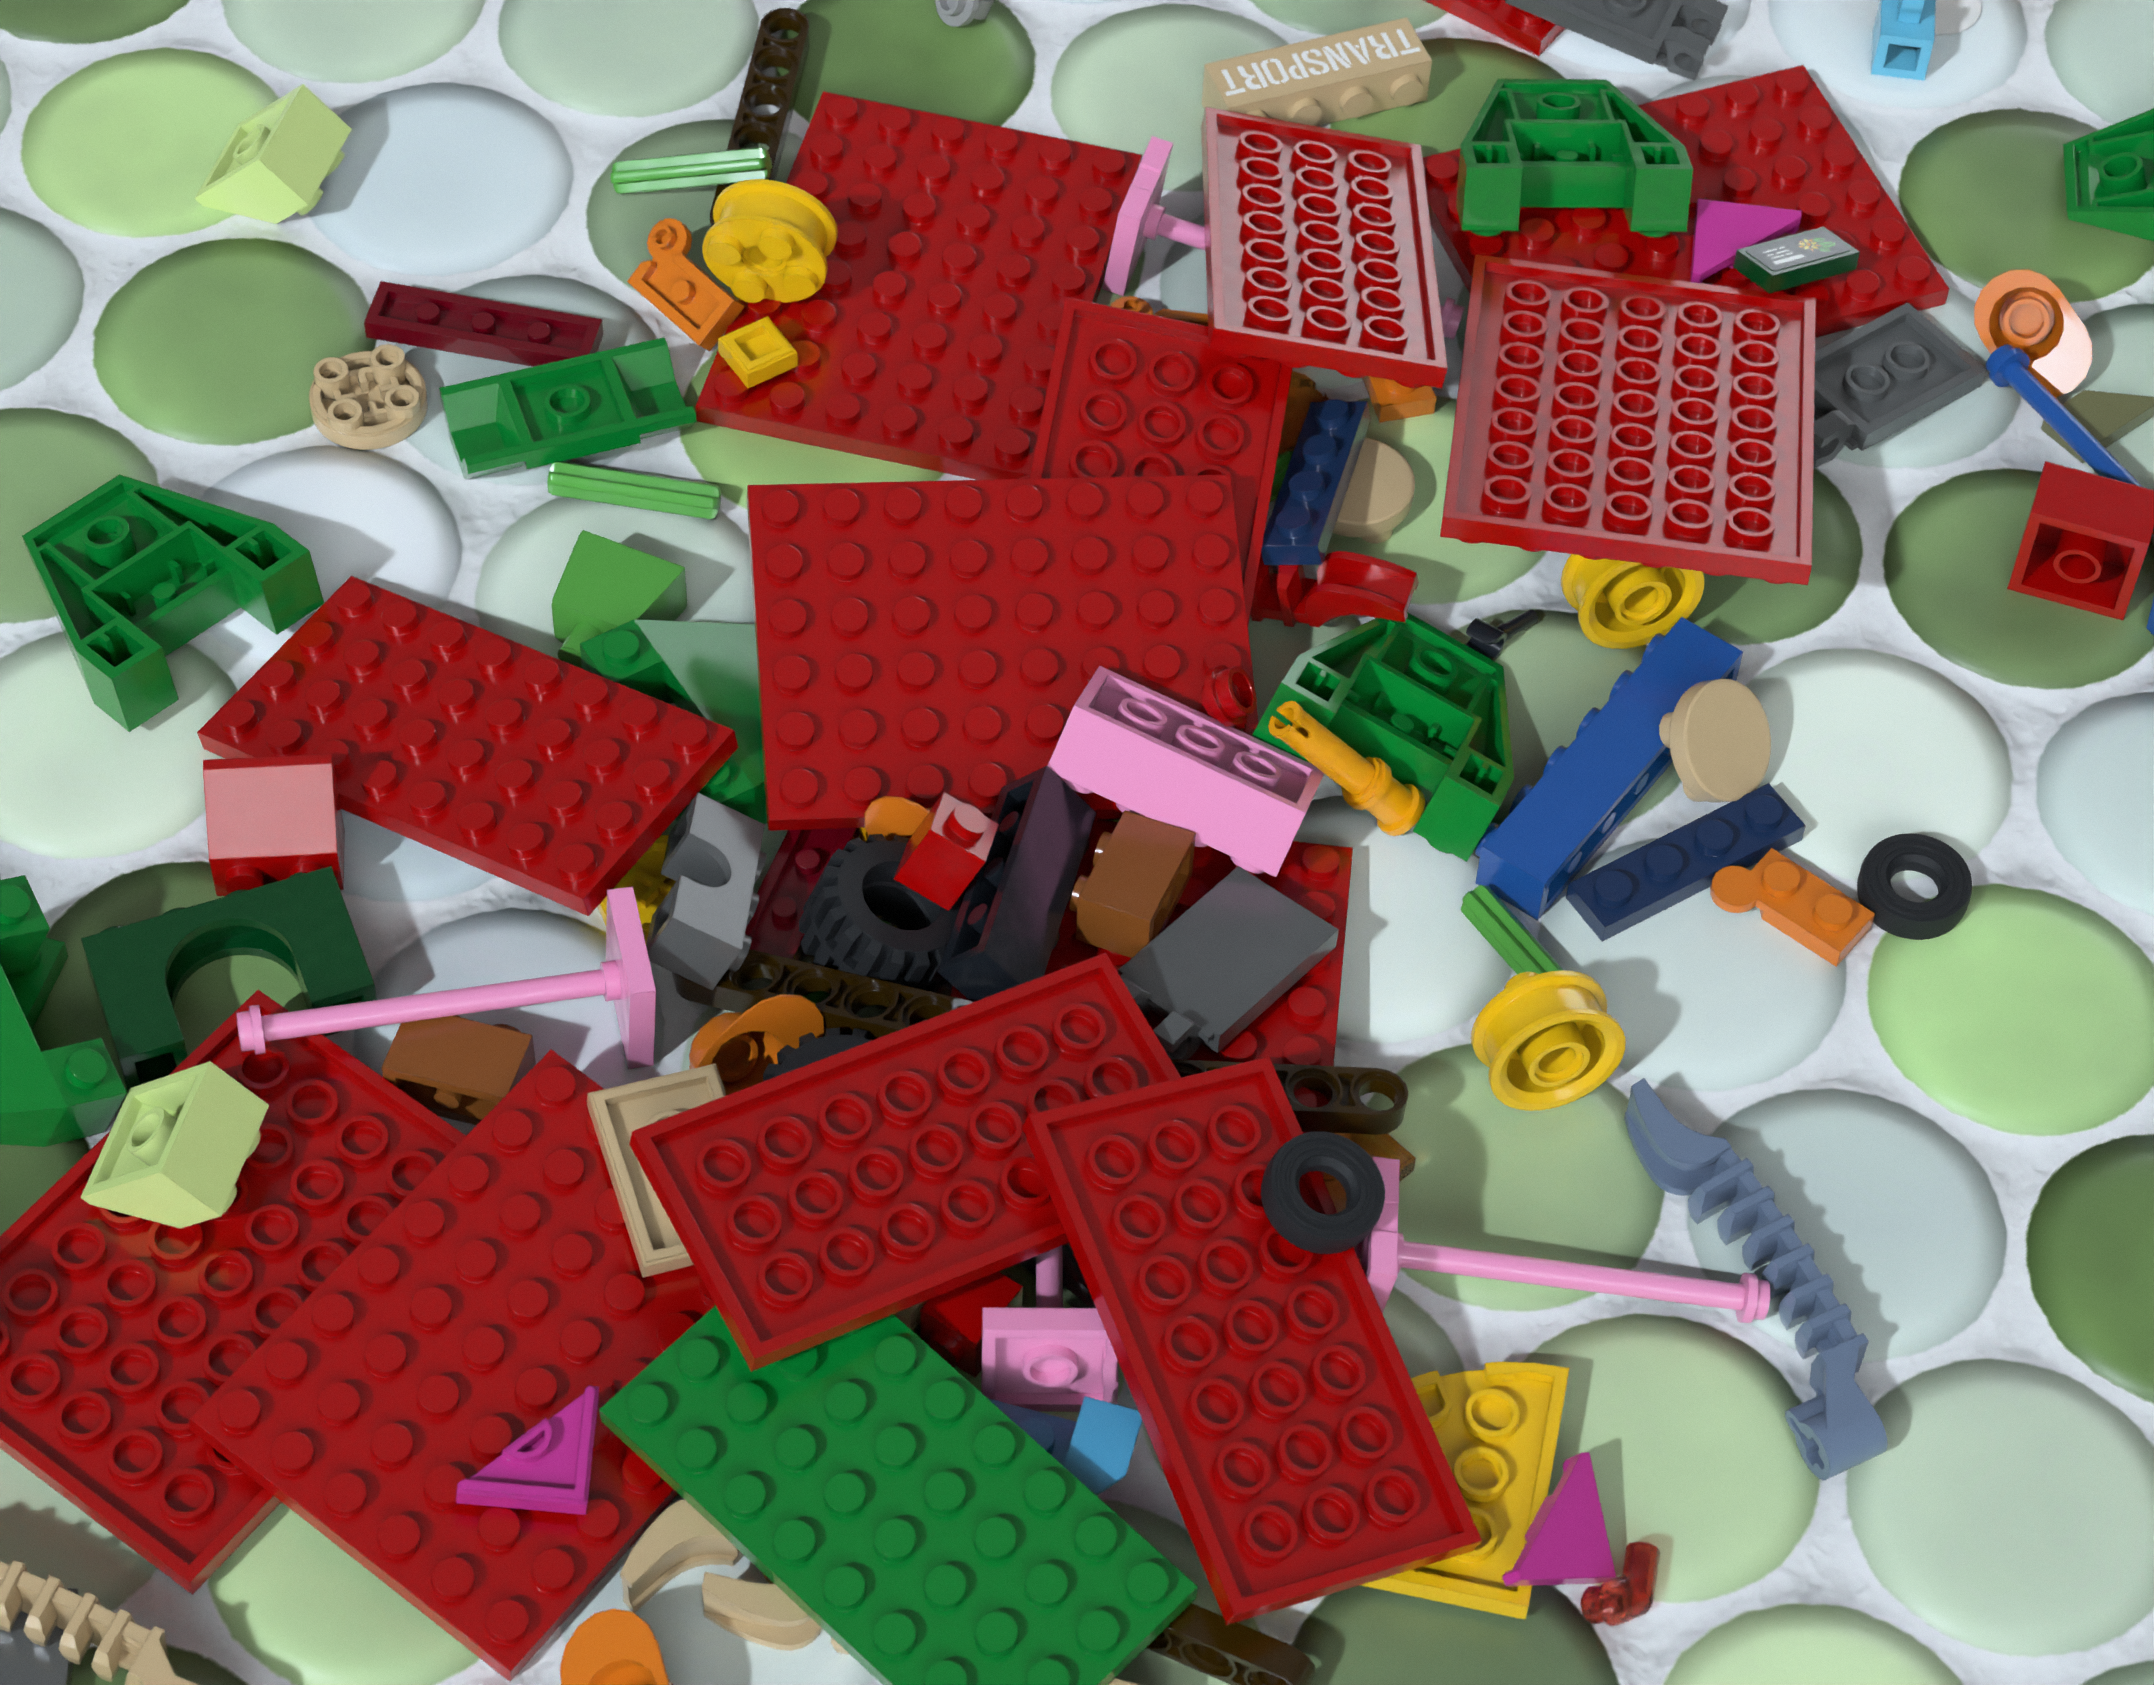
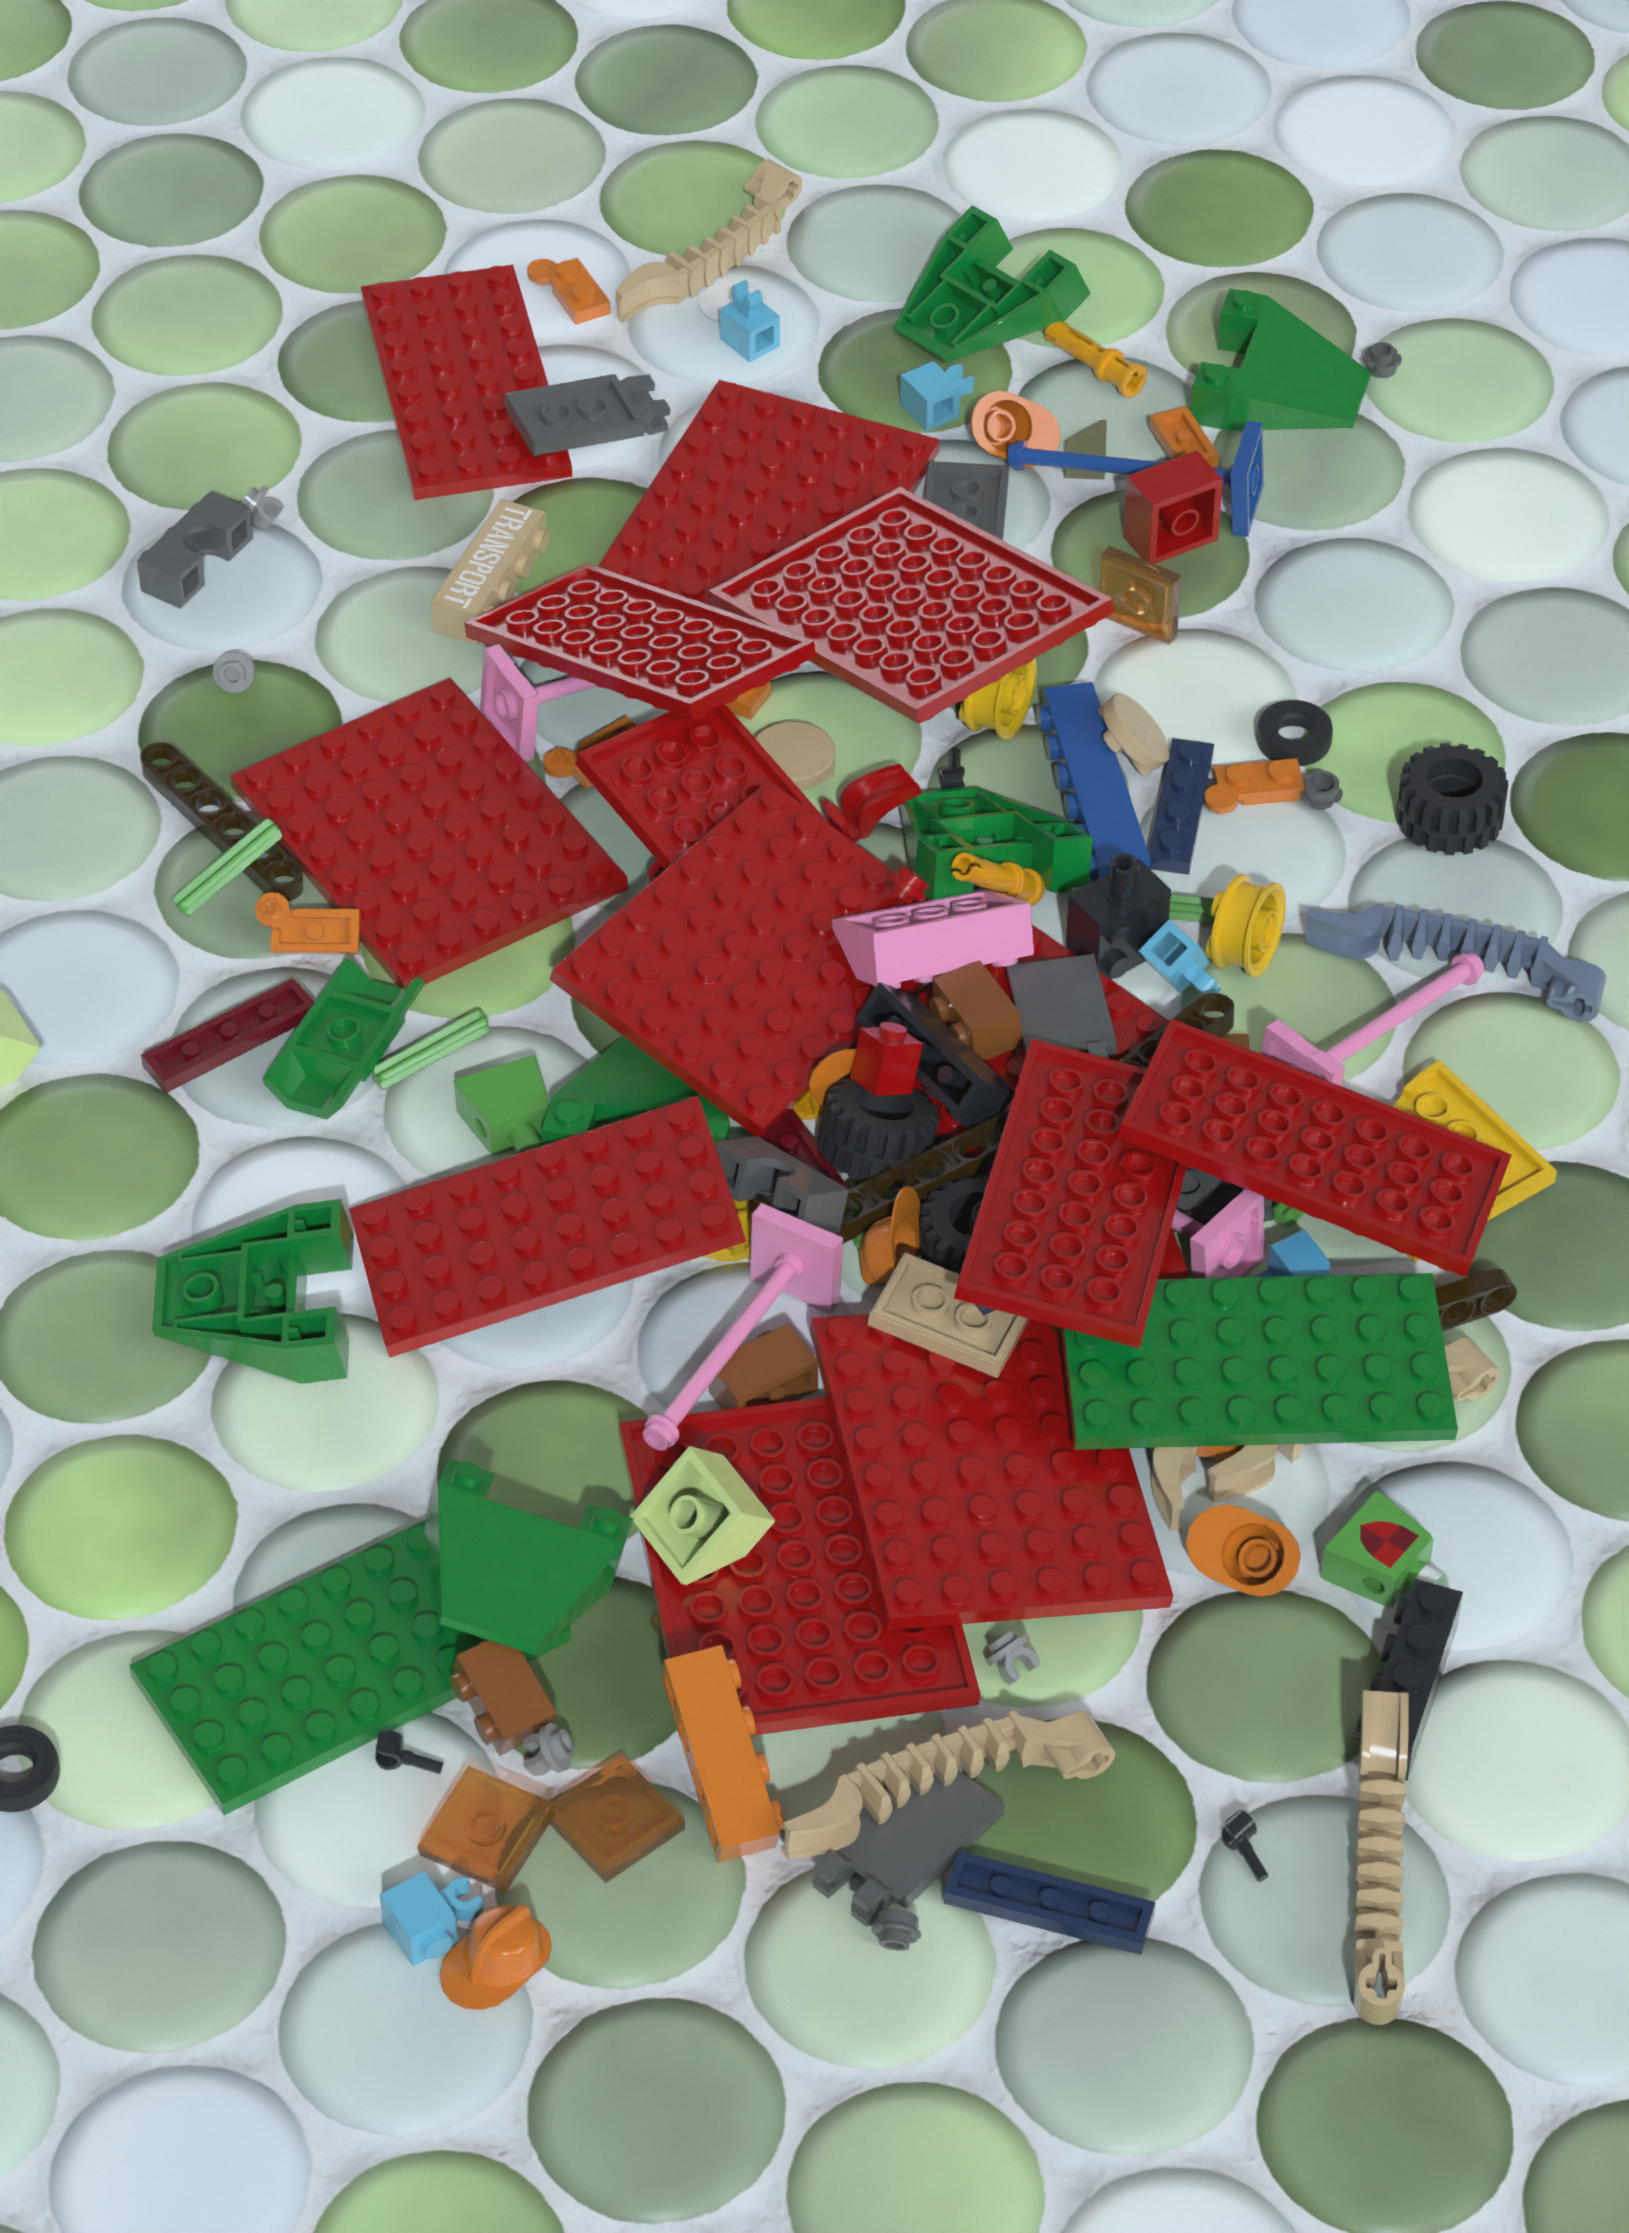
camera: 45 degrees left, 5 degrees down
dark green arch [81,866,377,1092] -> none
slope [203,754,345,896] -> none
tan tile [309,344,428,450] -> none
dark pink tile [456,1386,599,1515] -> none
yellow wheel [702,179,838,303] -> none
yellow tile [718,316,798,388] -> none
dark blue plate [1261,399,1371,565] -> none
black tyre [1261,1132,1385,1254] -> none
green wedge [1456,79,1693,237] -> none
dark pink tile [1503,1452,1616,1586] -> none
clear red arm [1581,1542,1660,1626] -> none
dark pink tile [1690,199,1802,283] -> none
tile [1733,227,1860,294] -> none
none -> medium azure brick [900,361,975,432]
none -> light grey plate [986,1630,1040,1685]
none -> black brick [1066,854,1171,979]
none -> clear orange tile [1100,546,1182,645]
none -> medium azure brick [1139,919,1221,995]
none -> dark grey plate [1300,771,1343,810]
none -> black tyre [1396,743,1508,855]

